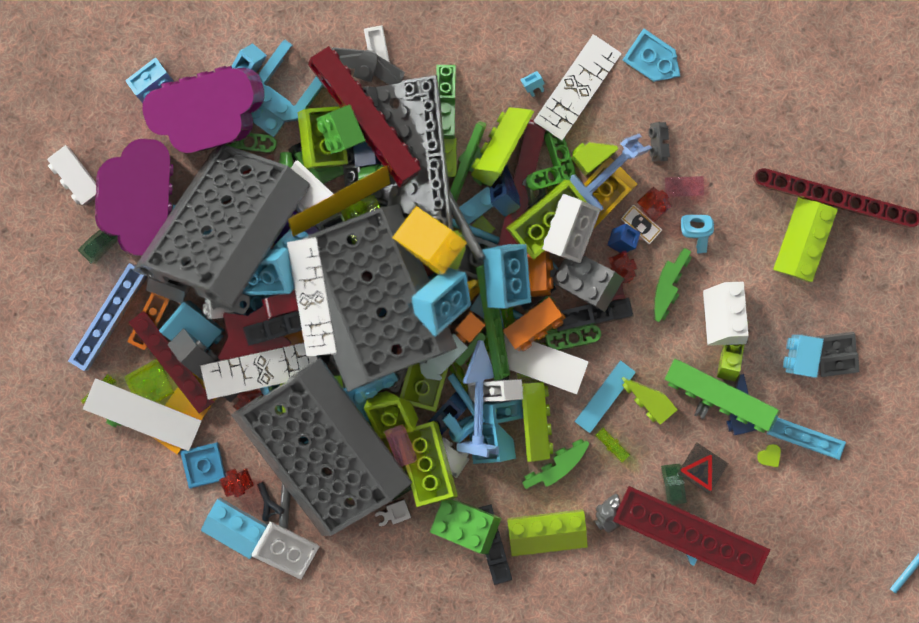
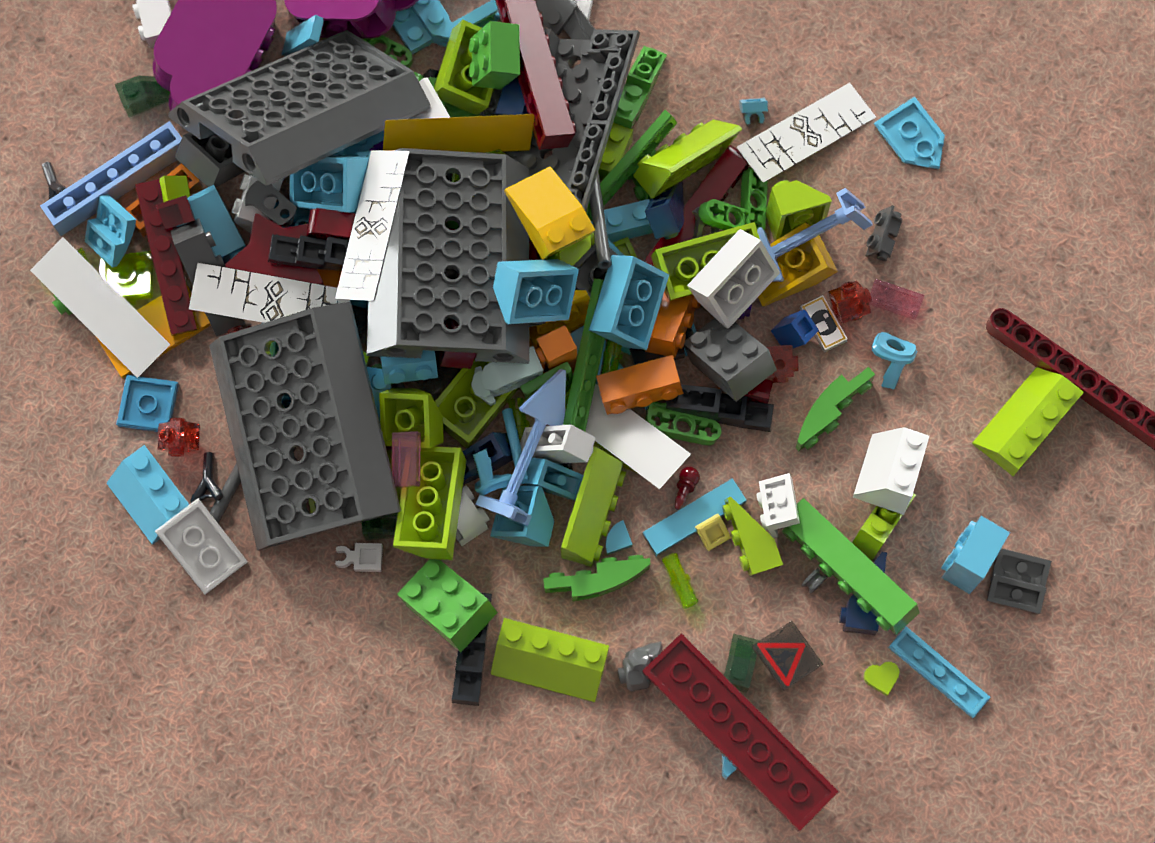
camera: 20 degrees right, 15 degrees down
none -> black piece [42,162,66,200]
none -> medium azure slope [85,194,136,267]
none -> dark red panel [156,195,195,229]
none -> lime tile [159,176,190,202]
none -> medium azure tile [281,15,324,57]
none -> medium azure tile [606,520,633,555]
none -> dark red bar [675,466,700,510]
none -> light yellow tile [695,514,731,551]
none -> white bracket [757,473,800,538]

